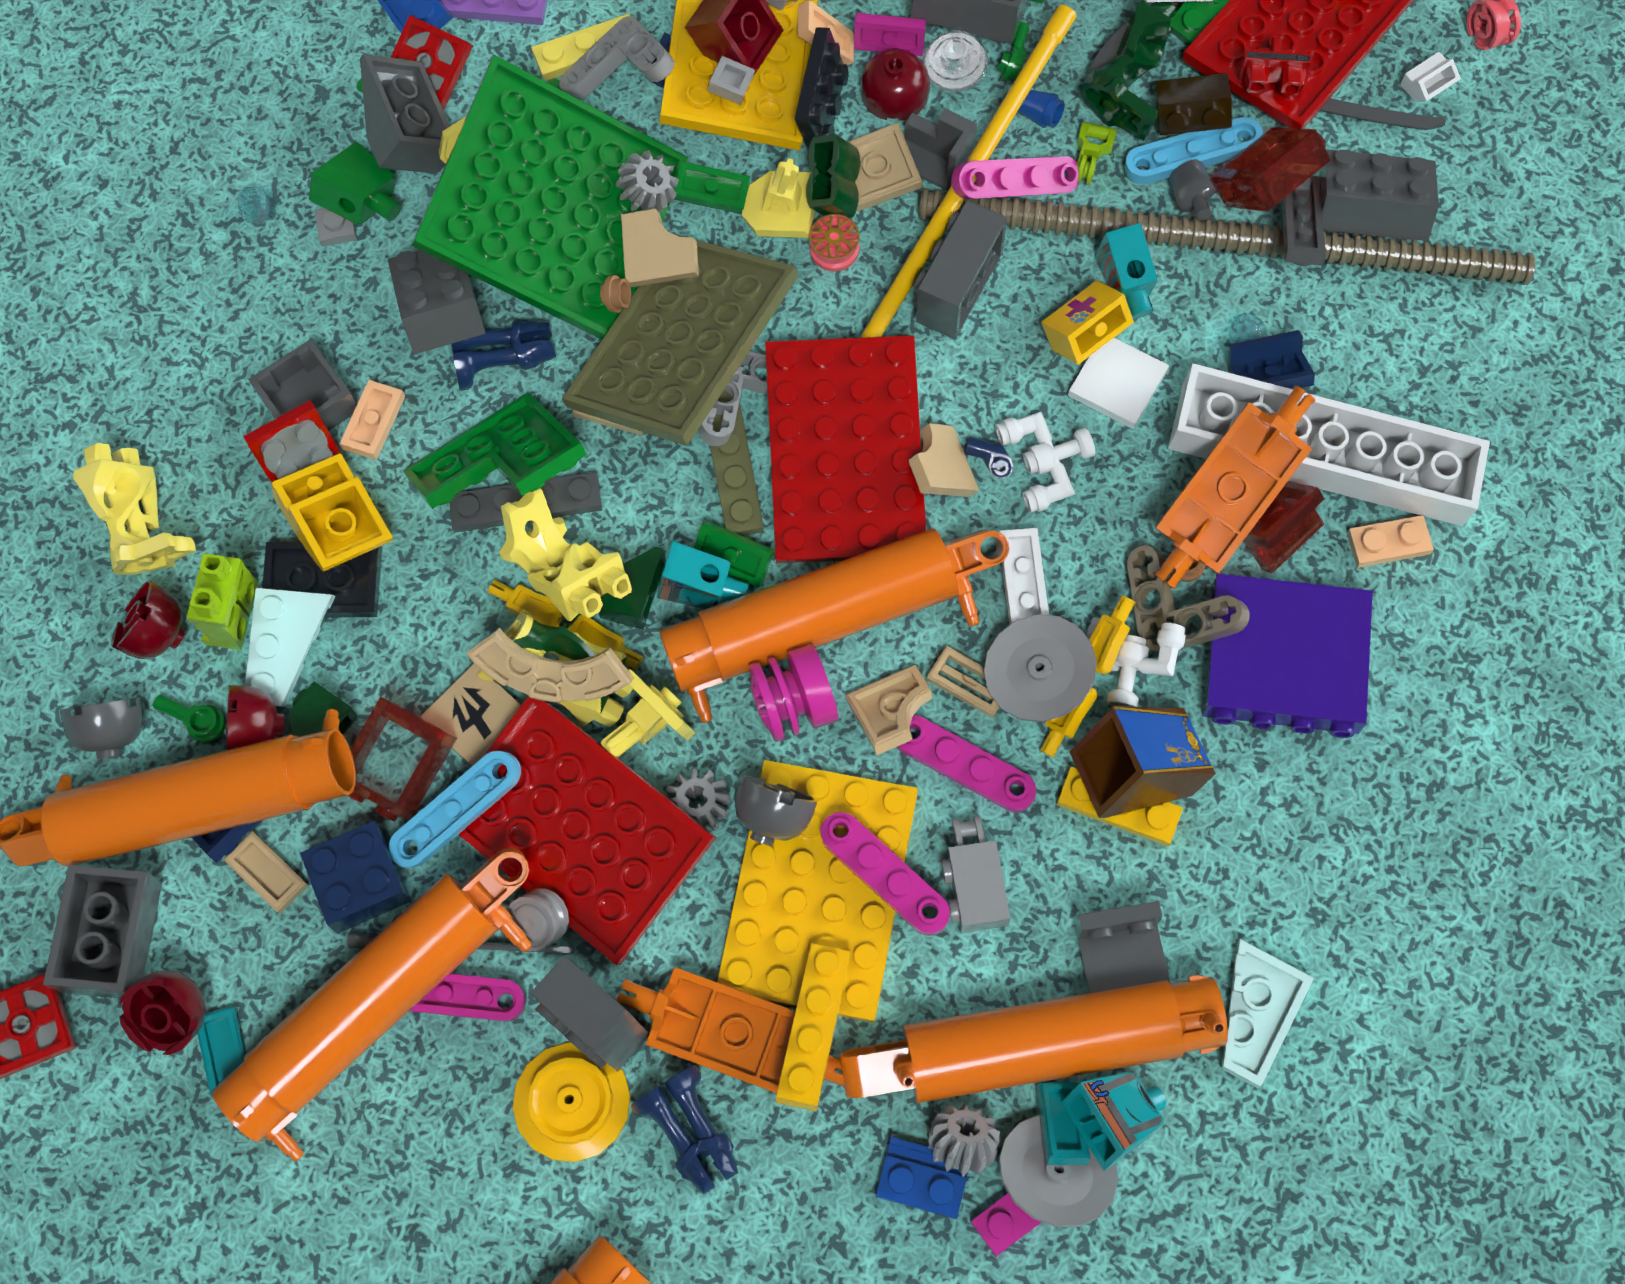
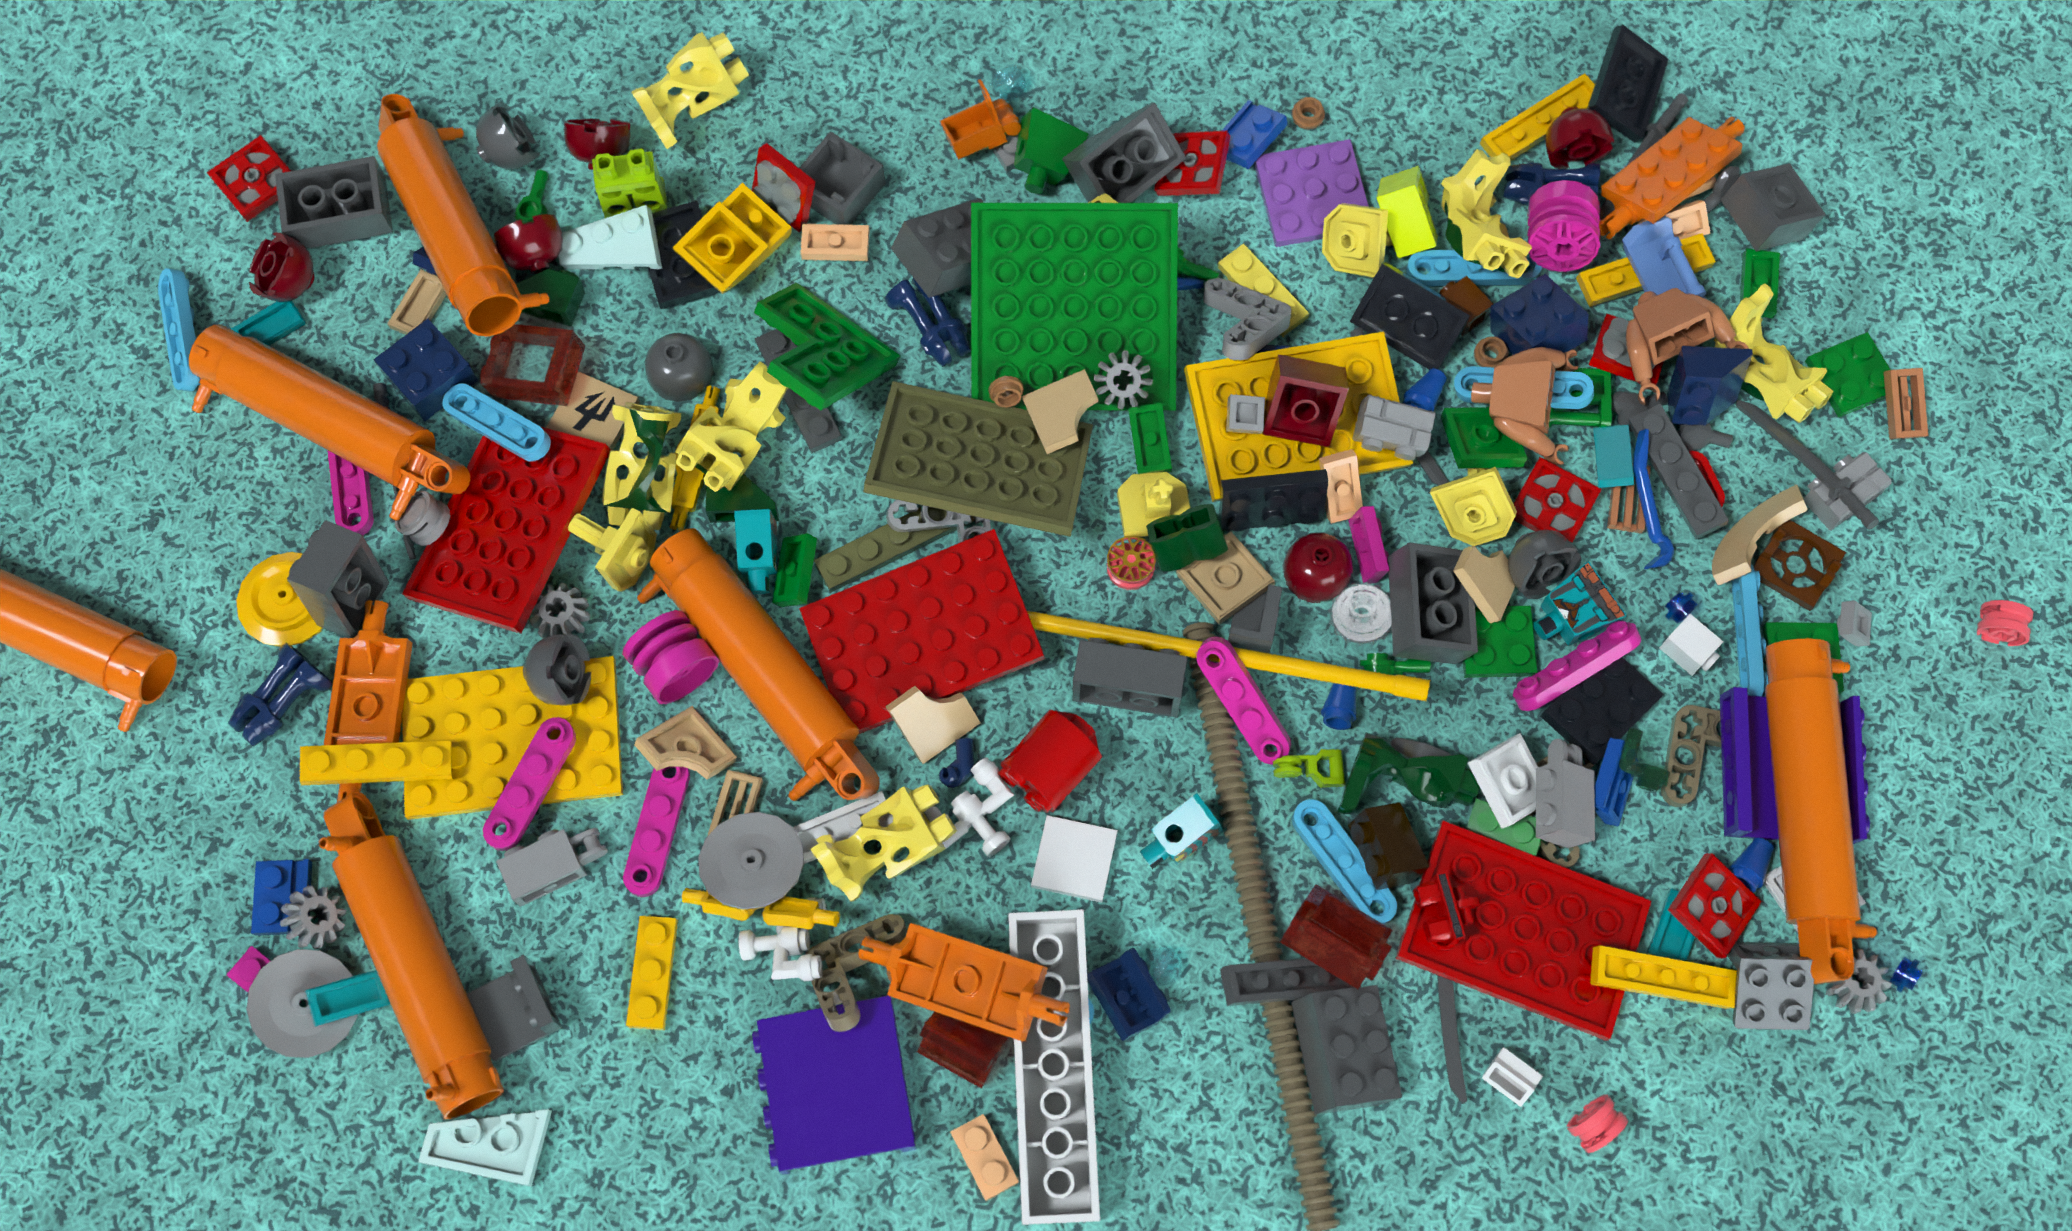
camera: 70 degrees right, 0 degrees up
tan tile [466,628,634,703] -> none
yellow brick [1041,280,1134,365] -> none
teal torso [1061,1072,1166,1171] -> none
reddish brown slope [1070,706,1216,818] -> none
dark grey piece [1169,159,1217,221] -> none
none -> medium azure plate [158,268,201,391]
none -> dark grey cylinder [645,333,714,402]
none -> light yellow hips [811,784,957,902]
none -> orange piece [940,79,1021,160]
none -> red cylinder [998,710,1102,813]

